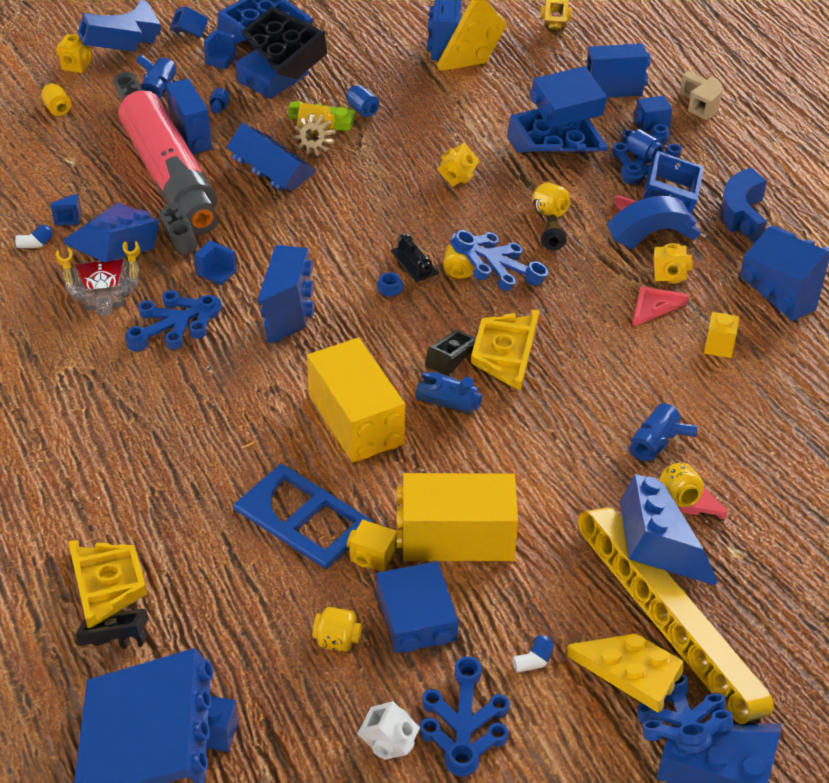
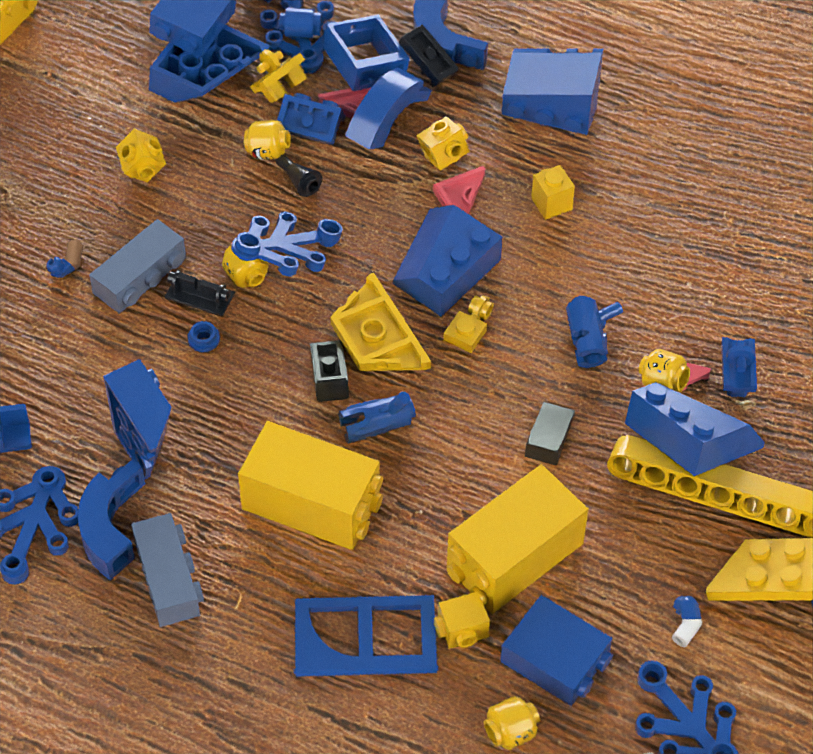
camera: 40 degrees left, 10 degrees up
none -> arm [46,240,83,278]
none -> blue arch [78,459,146,580]
none -> sand blue brick [89,219,186,314]
none -> sand blue brick [131,513,204,627]
none -> yellow hips [250,50,307,103]
none -> blue bracket [277,93,346,145]
none -> blue wedge [393,205,503,317]
none -> black plate [398,24,459,87]
none -> yellow plate [443,295,494,353]
none -> slope [525,402,575,466]
none -> blue hips [721,337,757,397]

